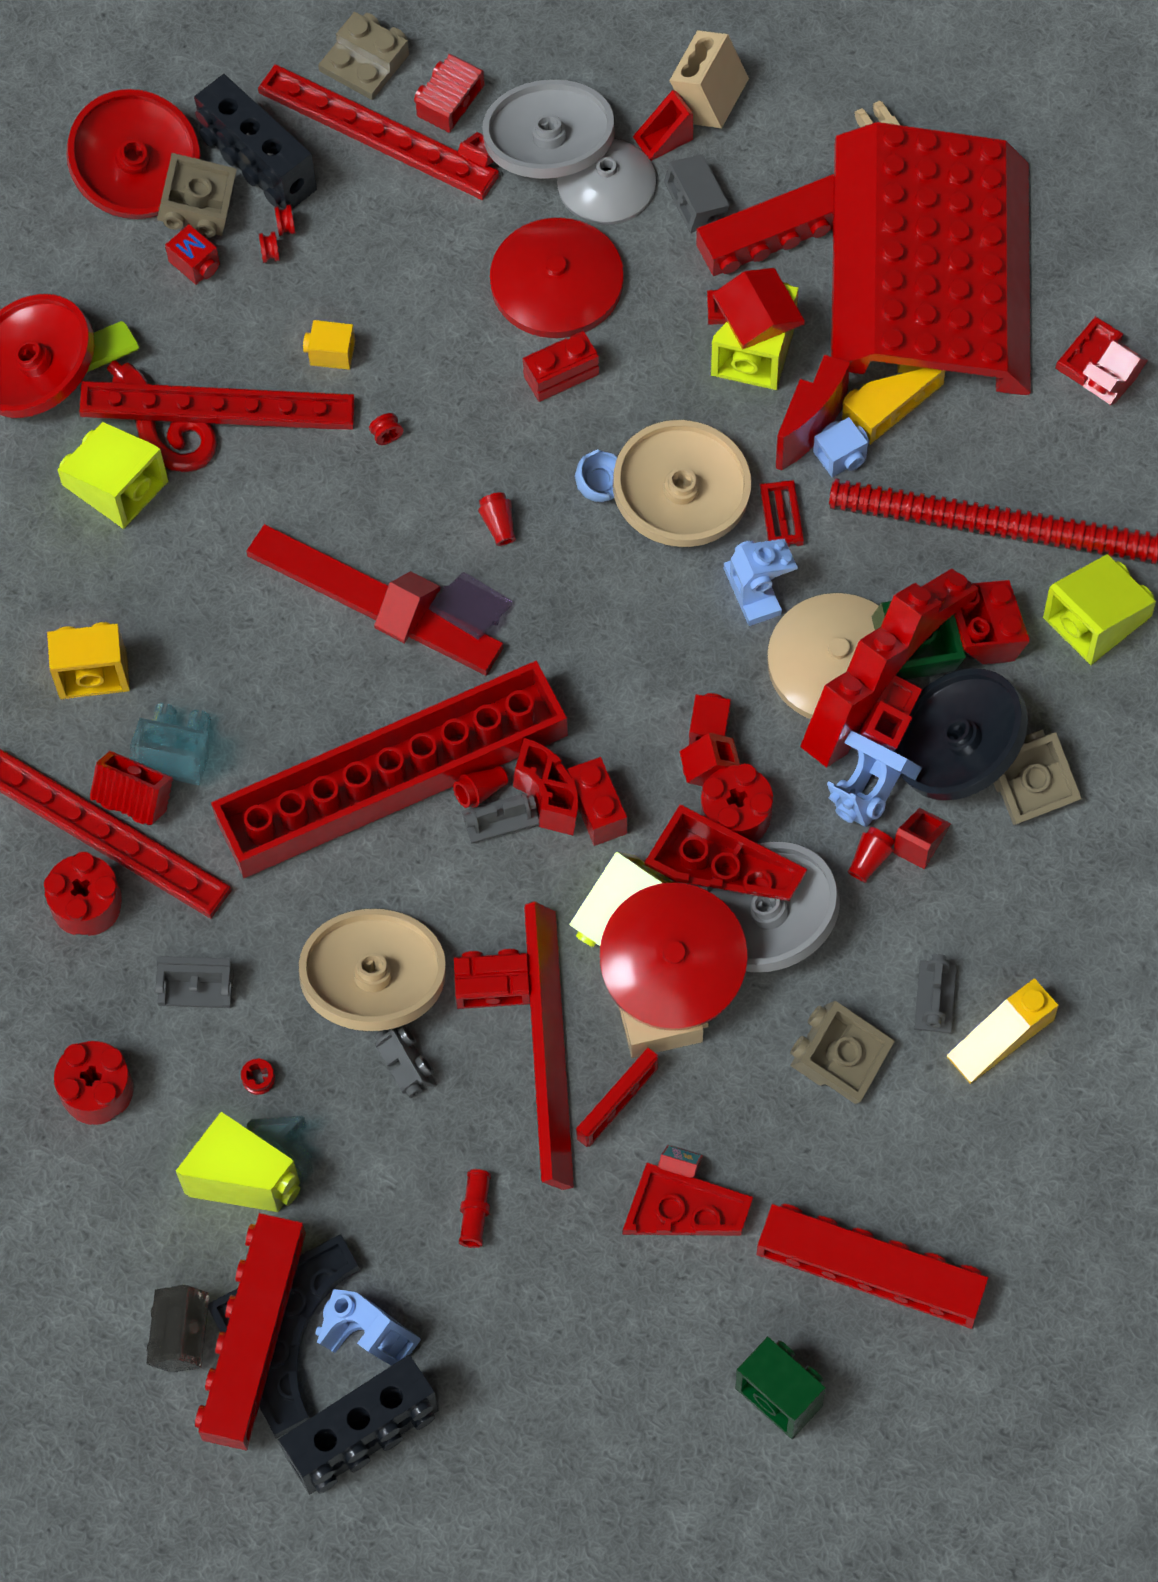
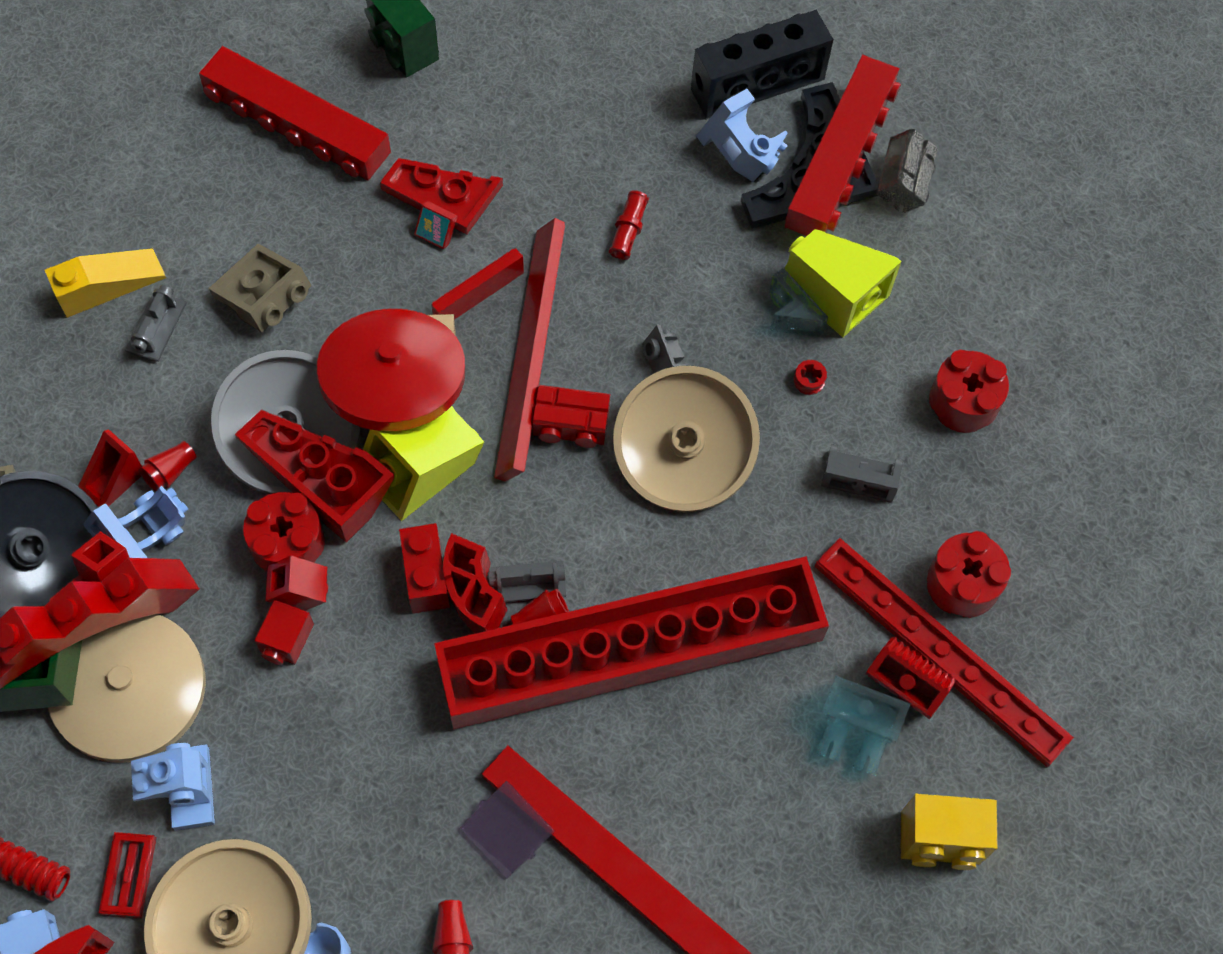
camera: 175 degrees left, 0 degrees up
slope [374,571,441,644] -> none

